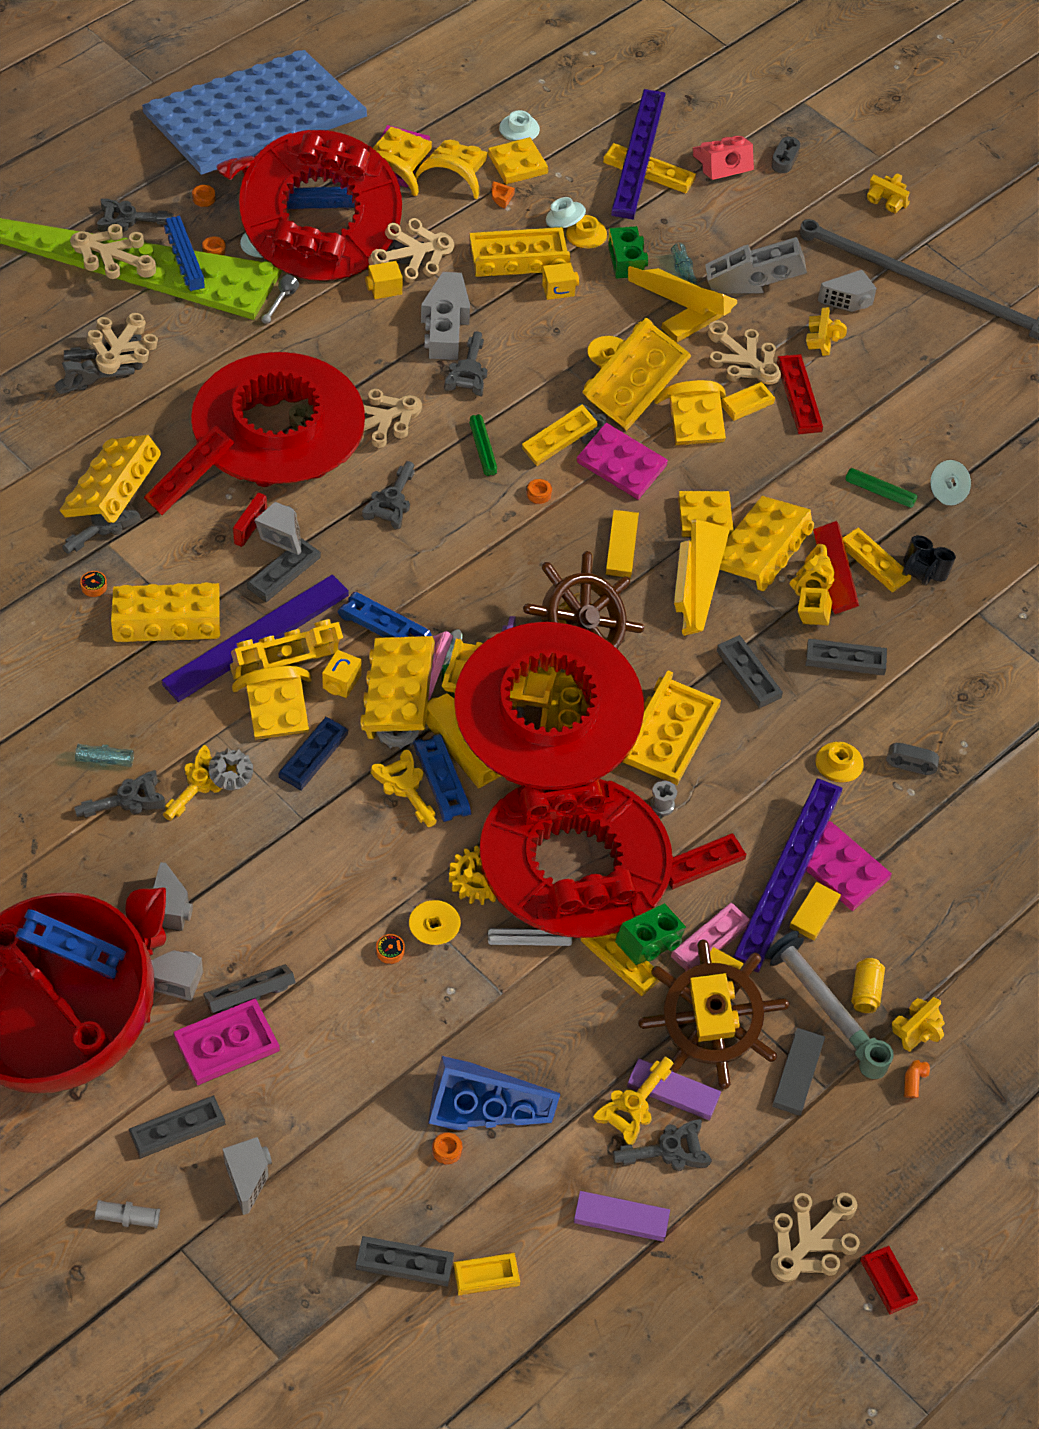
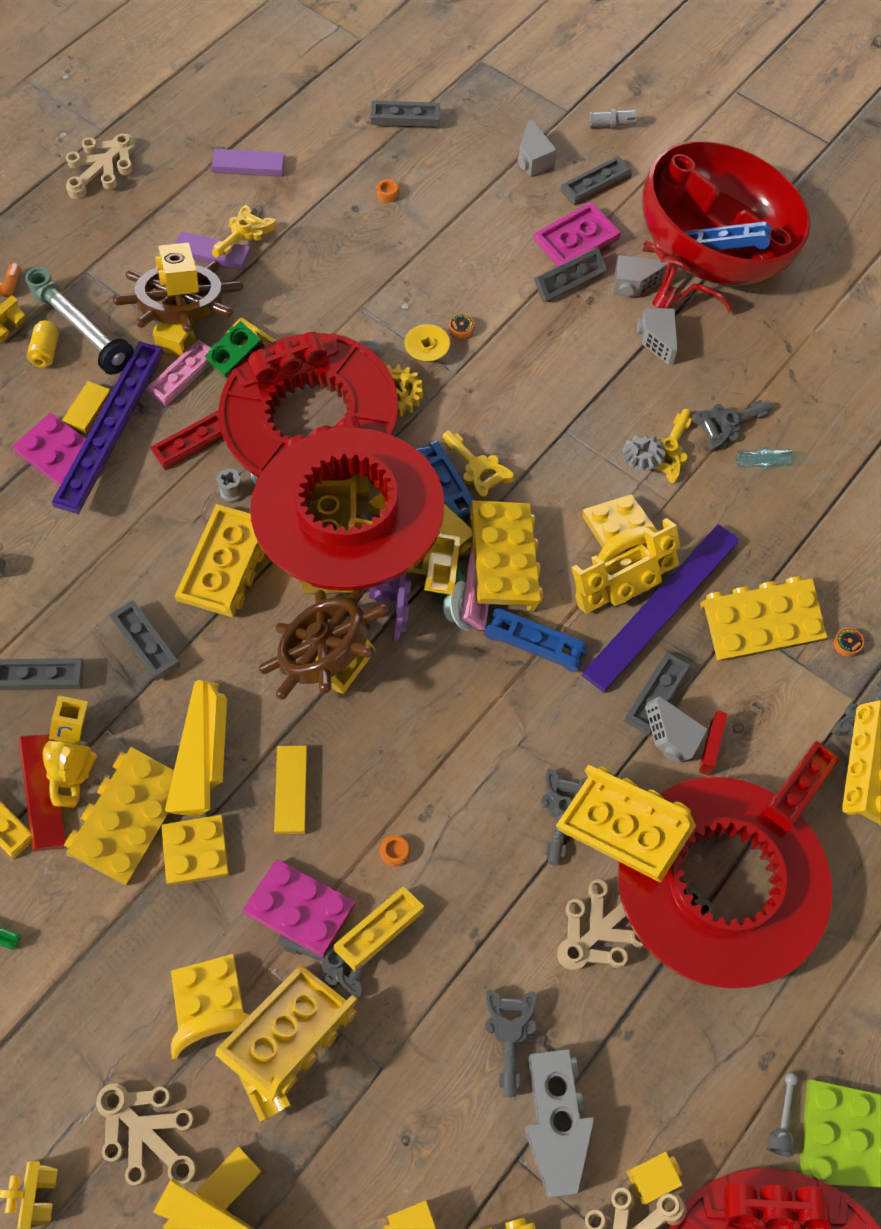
camera: 175 degrees right, 10 degrees up
dark blue tile [278,717,348,791] -> none
yellow brick [322,649,361,698] -> none
blue wedge [428,1056,560,1130] -> none
yellow tile [453,1253,520,1296] -> none
green axle [469,414,497,476] -> none
yellow piece [587,336,624,368] -> none
dark grey piece [613,1119,712,1171] -> none
yellow tile [721,382,775,421] -> none
dark grey tile [772,1028,825,1116] -> none
red tile [777,354,823,434] -> none
yellow piece [815,742,864,783] -> none
red tile [860,1245,919,1315] -> none
none -> yellow bracket [556,765,696,883]

